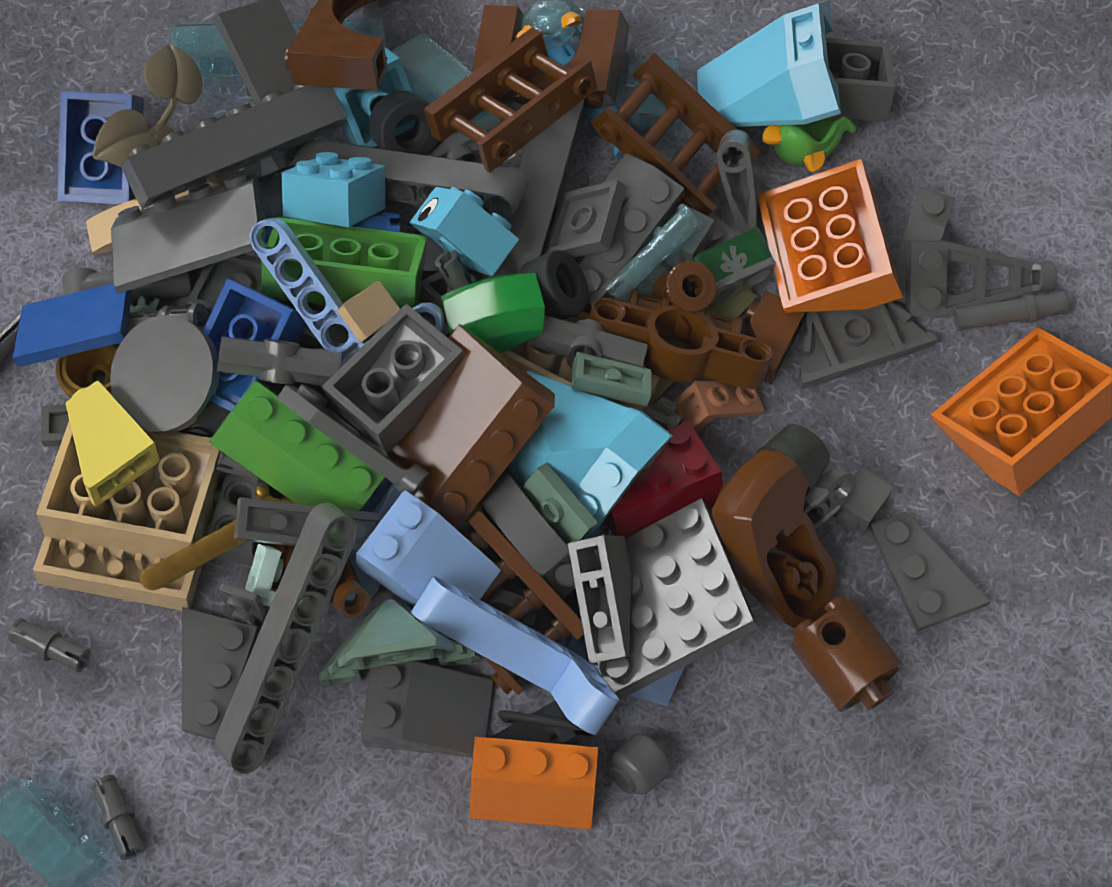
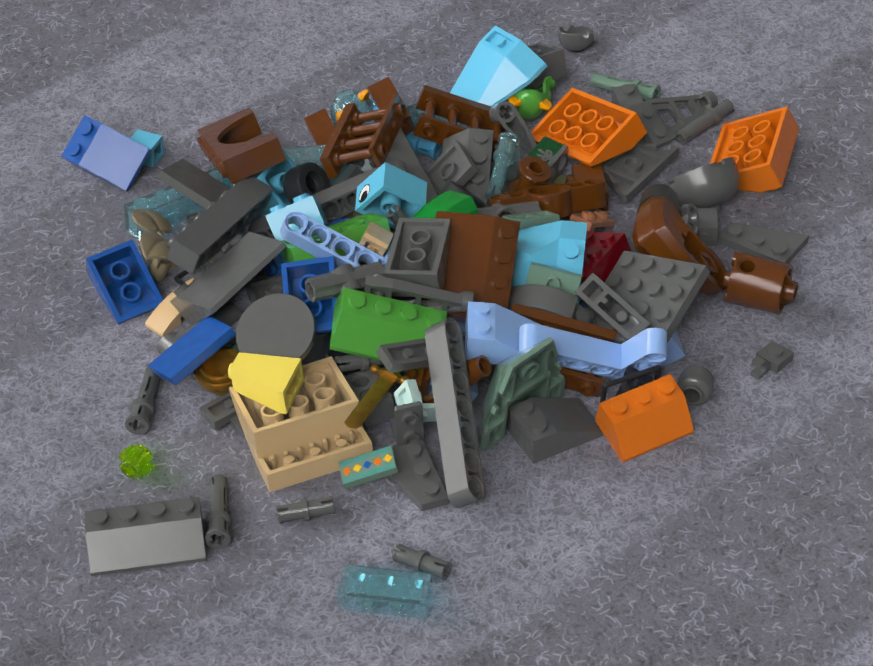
camera: 30 degrees left, 25 degrees down
none -> sand green tile [339,445,399,489]
none -> dark grey hair [558,25,594,52]
none -> sand green pin [590,72,661,101]
none -> dark grey cylinder [663,157,740,211]
none -> dark grey plate [750,341,794,380]

